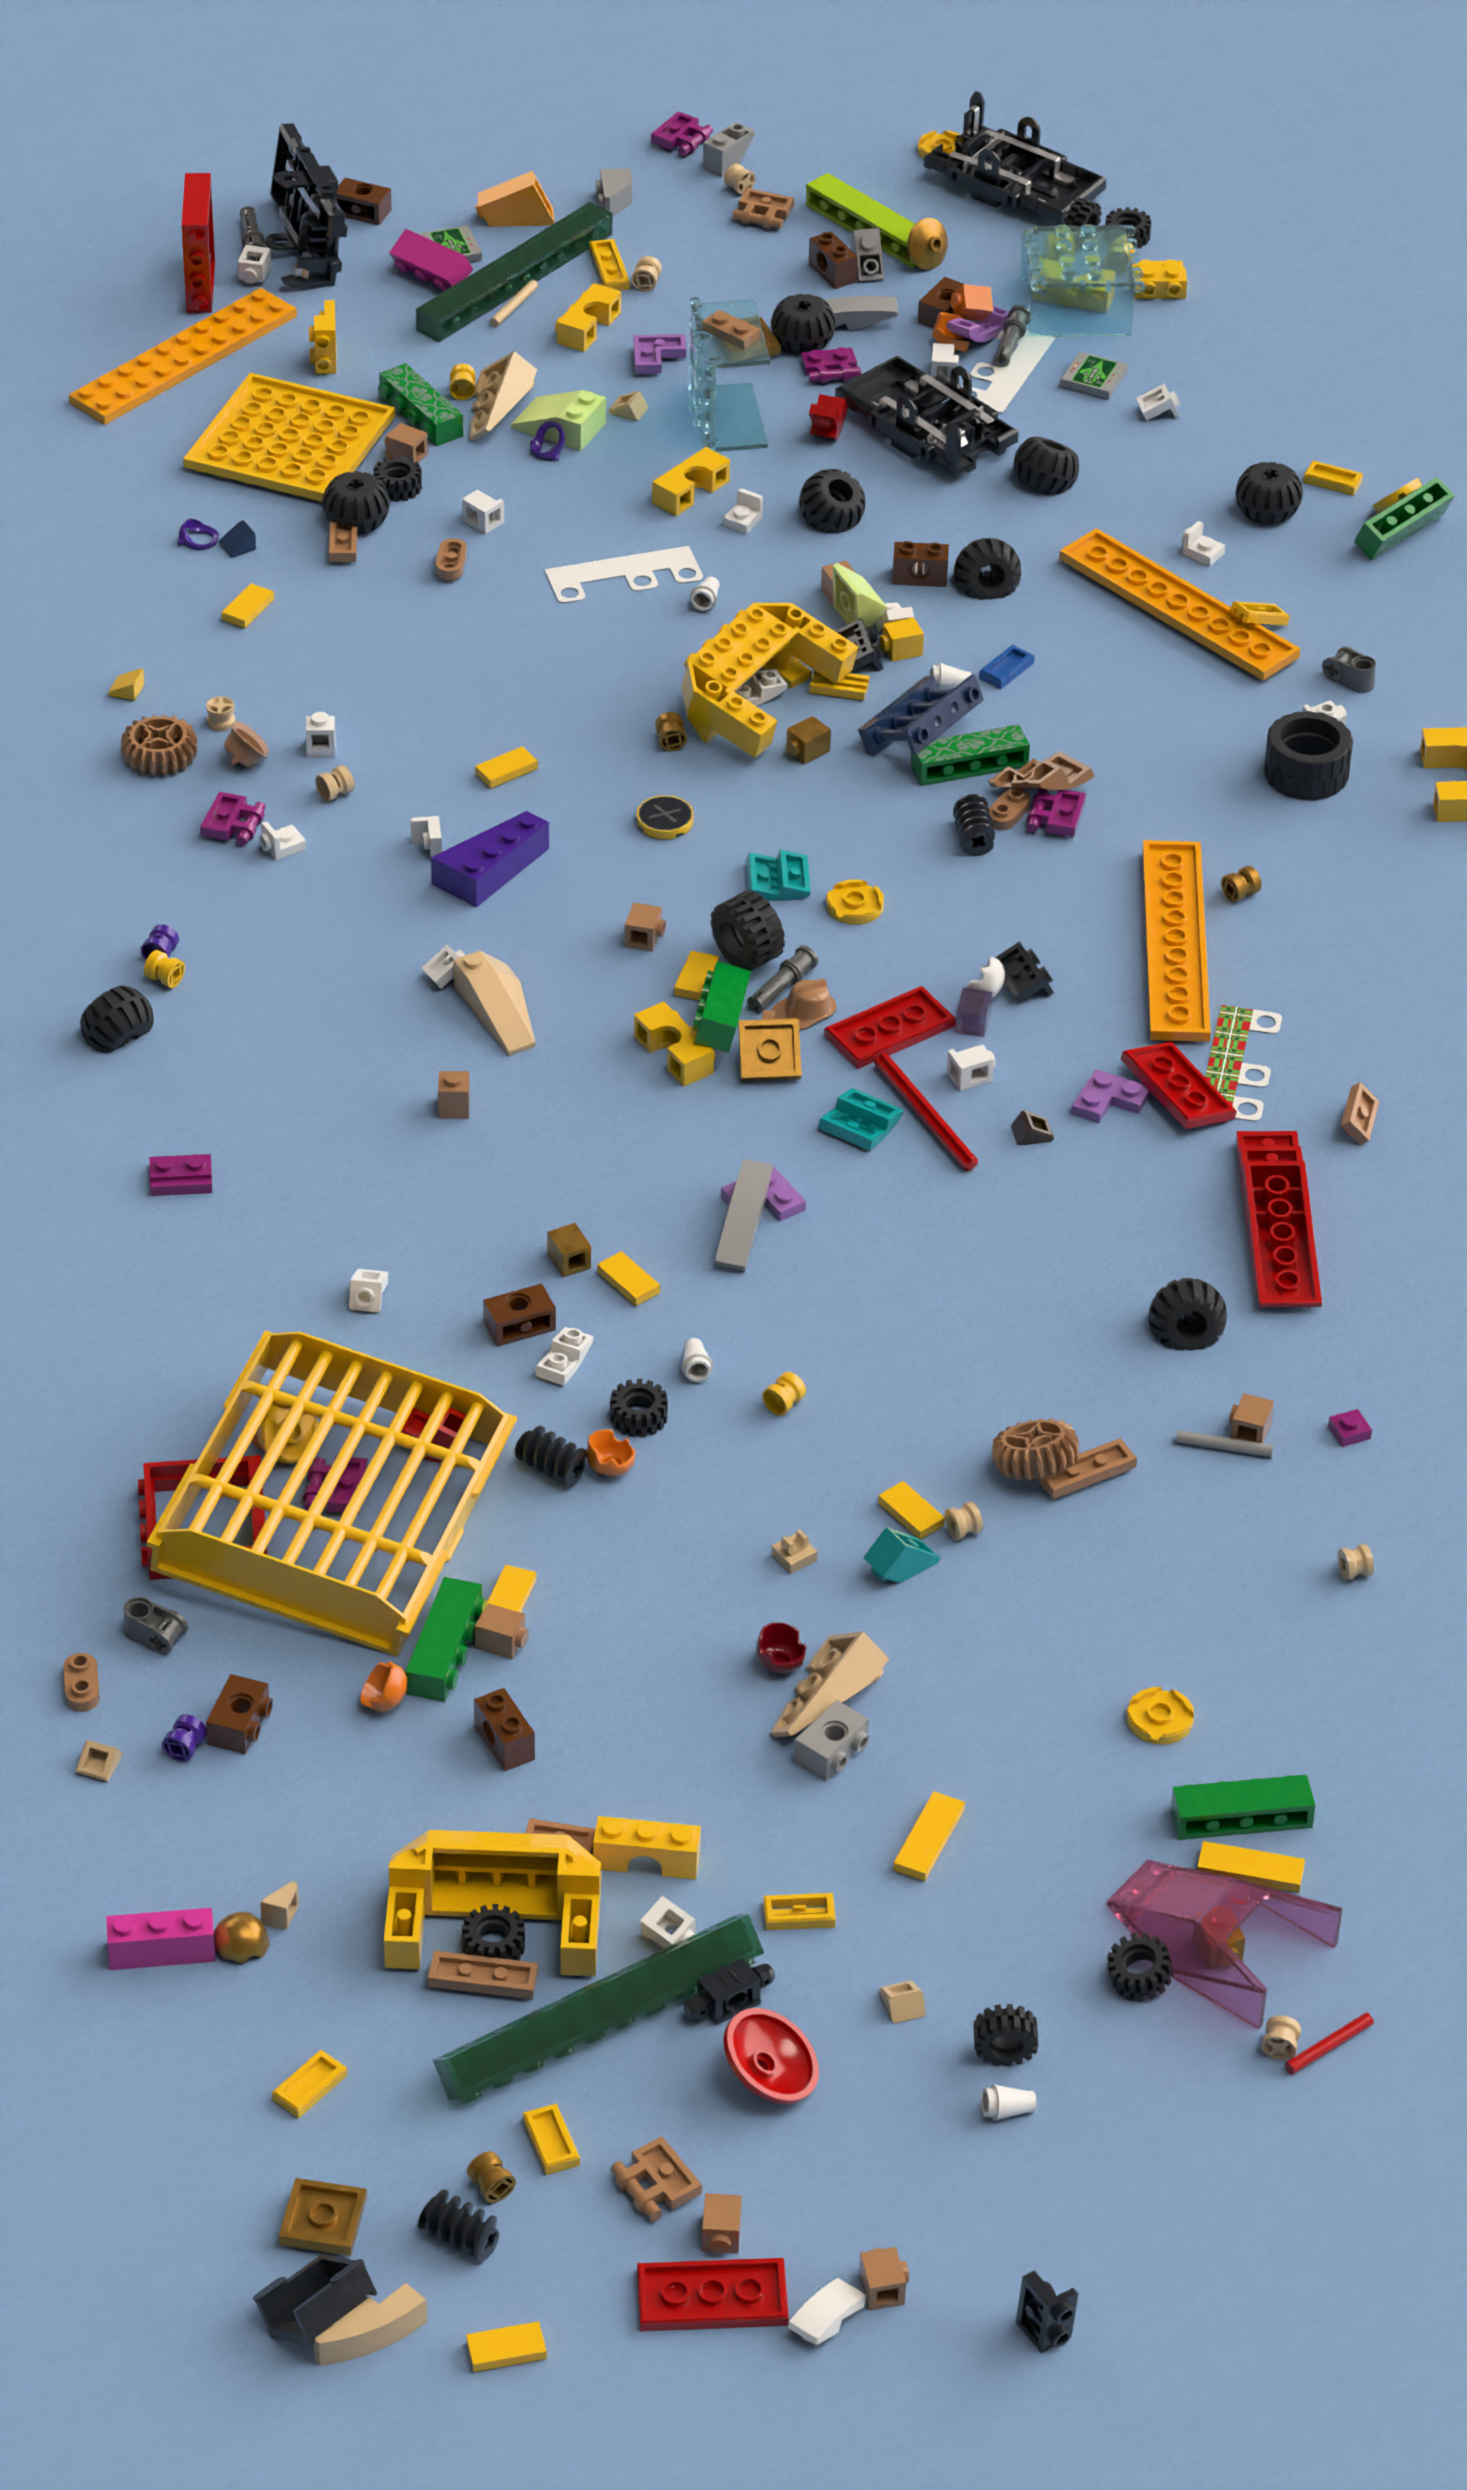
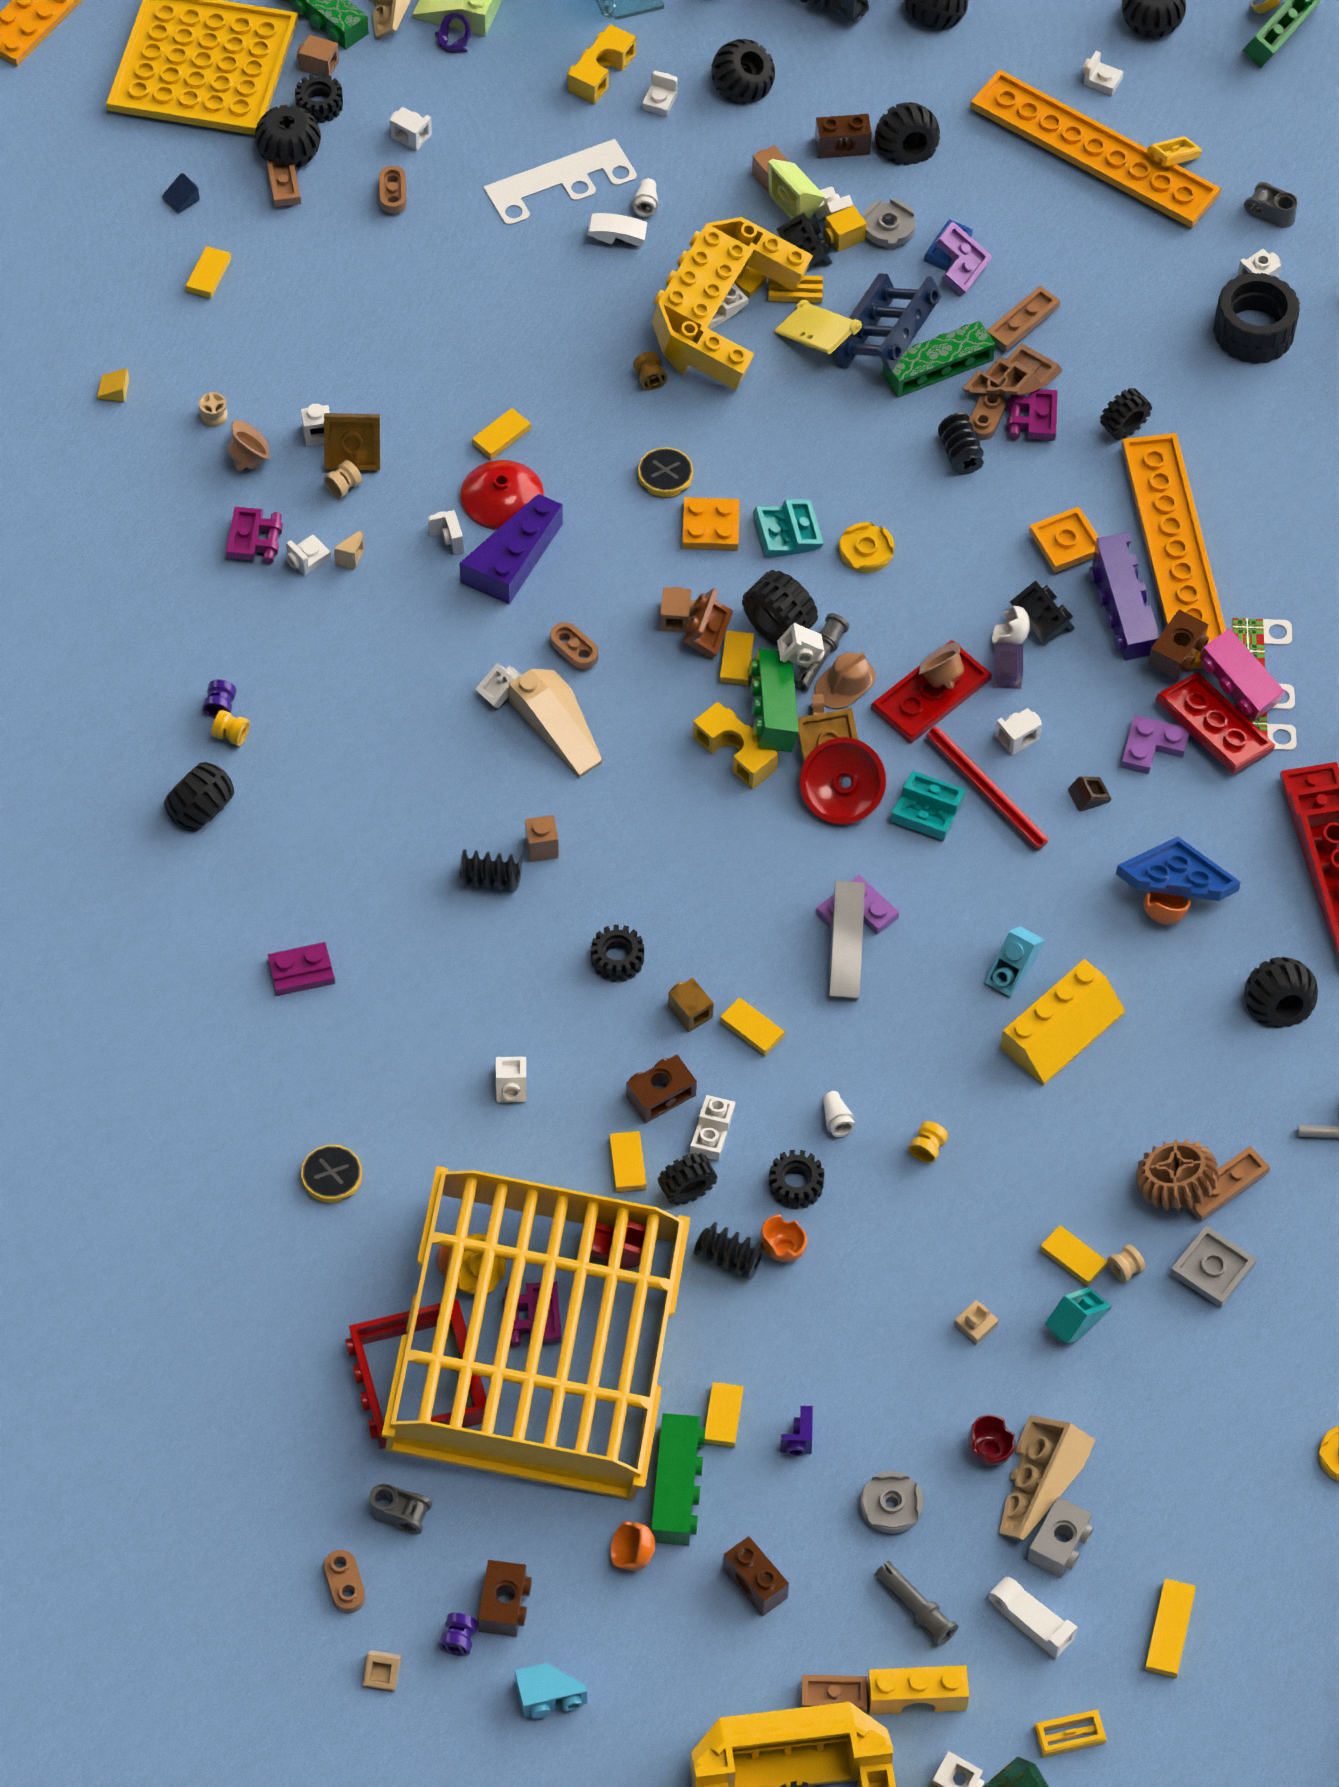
camera: 10 degrees left, 15 degrees up
medium nougat gear [121,714,198,777] -> none
dark purple piece [177,518,219,550] -> none
medium nougat brick [475,1603,529,1659] -> none
pearl gold brick [786,716,831,765] -> none
white cone [929,663,971,689] -> none
pearl gold wheel [1221,865,1262,903] -> none
none -> black tile [301,1145,362,1203]
none -> pearl gold plate [324,413,381,470]
none -> tan slope [334,531,365,570]
none -> red dish [460,460,544,530]
none -> black piece [460,849,522,891]
none -> medium azure slope [515,1663,587,1719]
none -> medium nougat plate [550,622,598,669]
none -> white slope [587,213,647,247]
none -> black tyre [591,925,644,982]
none -> yellow tile [610,1131,646,1192]
none -> black tyre [657,1153,718,1205]
none -> light orange plate [682,497,739,551]
none -> dark orange bracket [684,588,733,659]
none -> light yellow door [775,300,862,354]
none -> white brick [777,623,824,668]
none -> dark purple bracket [780,1406,813,1457]
none -> red dish [800,737,887,824]
none -> light grey plate [860,1471,924,1534]
none -> light grey plate [863,199,915,250]
none -> dark grey pin [875,1561,959,1646]
none -> medium nougat piece [919,642,964,689]
none -> medium lavender plate [935,221,993,296]
none -> medium azure slope [985,926,1045,997]
none -> medium nougat plate [987,286,1060,352]
none -> white leg [988,1577,1077,1659]
none -> yellow slope [1000,959,1125,1086]
none -> light orange plate [1029,506,1099,573]
none -> wedge [1089,532,1160,661]
none -> black tyre [1100,388,1152,440]
none -> blue plate [1116,836,1241,901]
none -> orange hair [1143,891,1191,925]
none -> reddish brown brick [1148,609,1209,680]
none -> light grey plate [1170,1225,1257,1308]
none -> dark pink brick [1199,628,1285,721]

